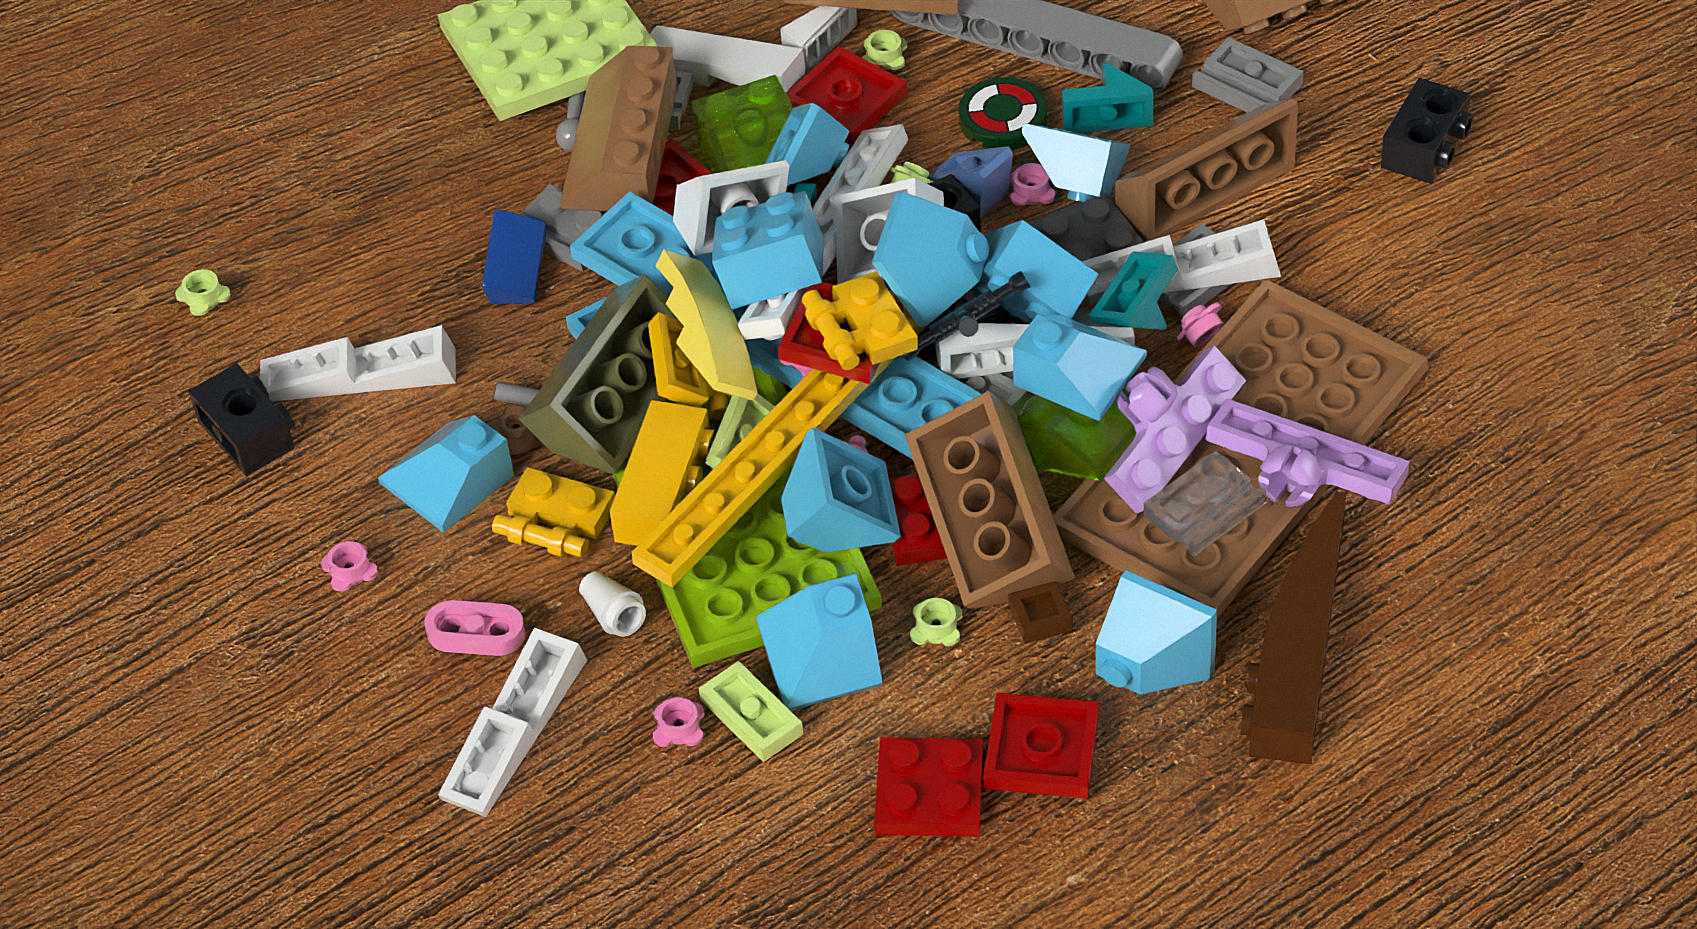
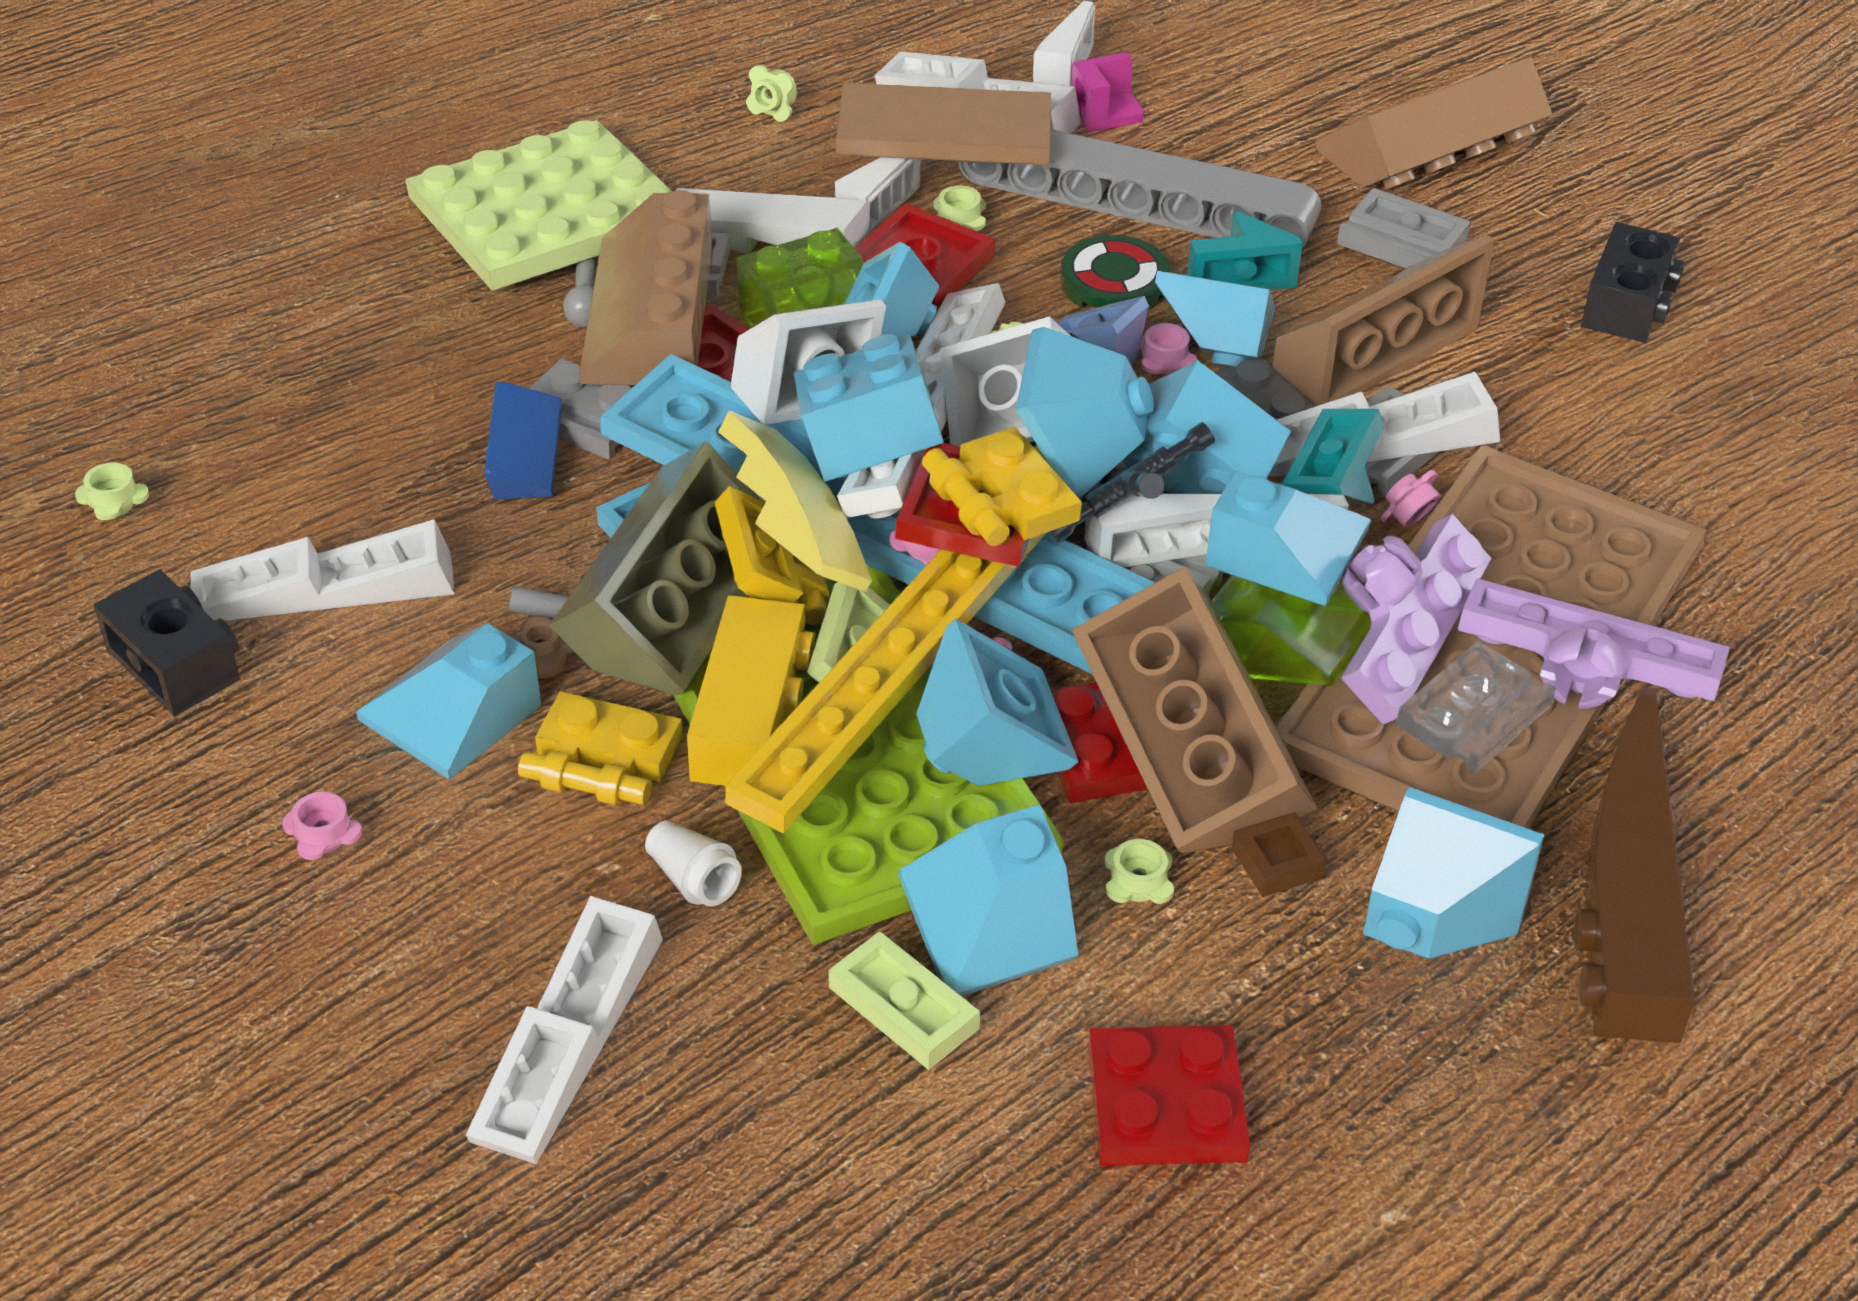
camera: 10 degrees left, 5 degrees down
bright pink plate [424,600,526,656] -> none
bright pink plate [653,697,705,747] -> none
red plate [983,693,1099,799] -> none

